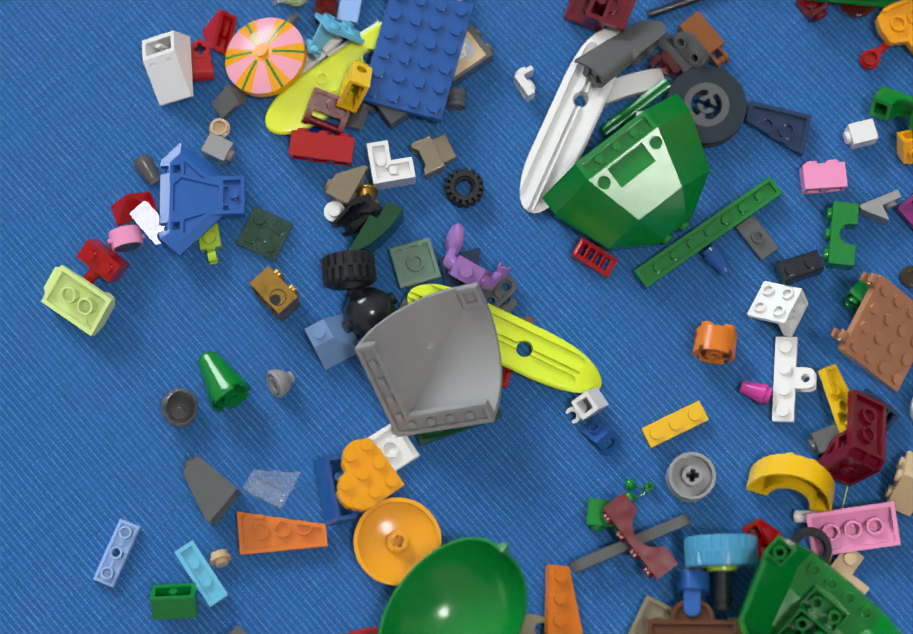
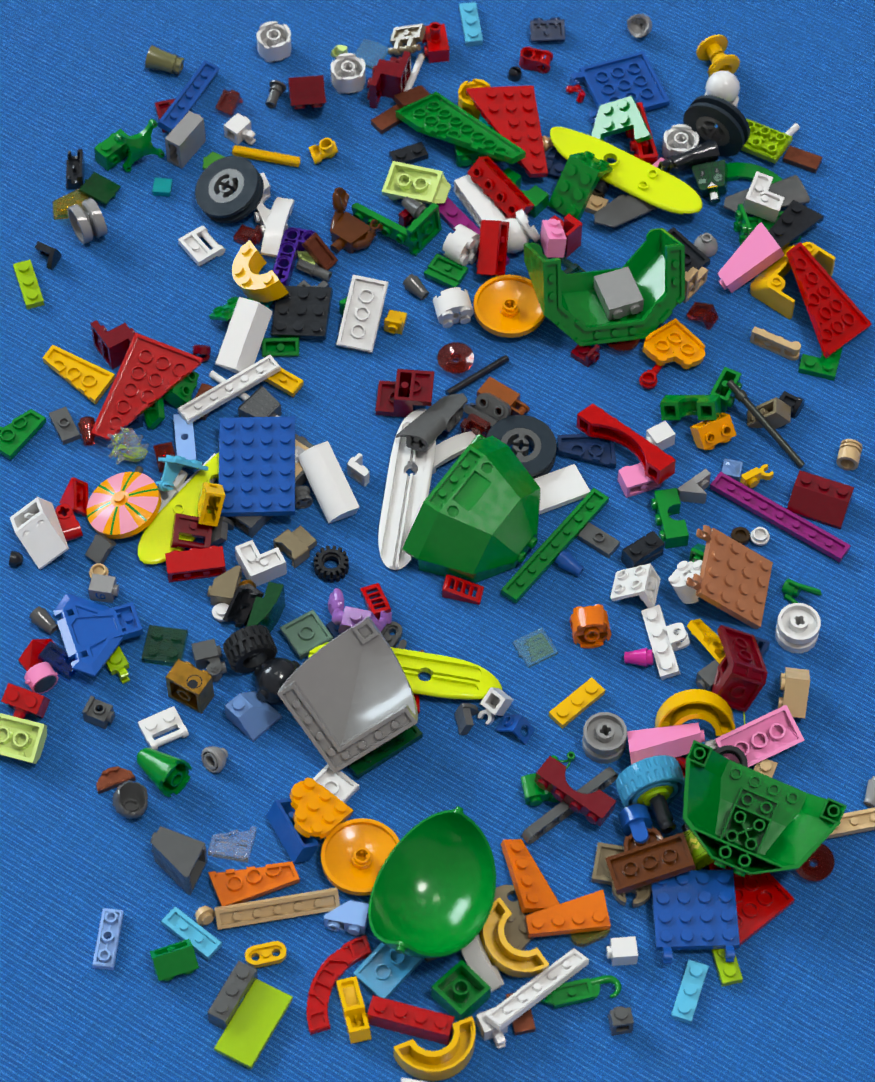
camera: 15 degrees left, 20 degrees down
none -> black hinge [9,551,23,567]
none -> dark grey brick [82,696,115,729]
none -> copper tile [96,766,136,794]
none -> white plate [138,706,189,750]
none -> dark grey brick [191,639,227,682]
none -> tan plate [214,887,340,930]
none -> yellow plate [245,941,287,968]
none -> white brick [297,441,359,524]
none -> light blue slope [324,900,369,935]
none -> red slope [360,583,391,620]
none -> dark grey tile [454,703,479,735]
none -> clear light blue piece [512,628,558,668]
none -> white tile [534,464,590,515]
none -> red arch [577,403,676,484]
none -> bright pink slope [627,723,705,765]
none -> white brick [668,560,703,604]

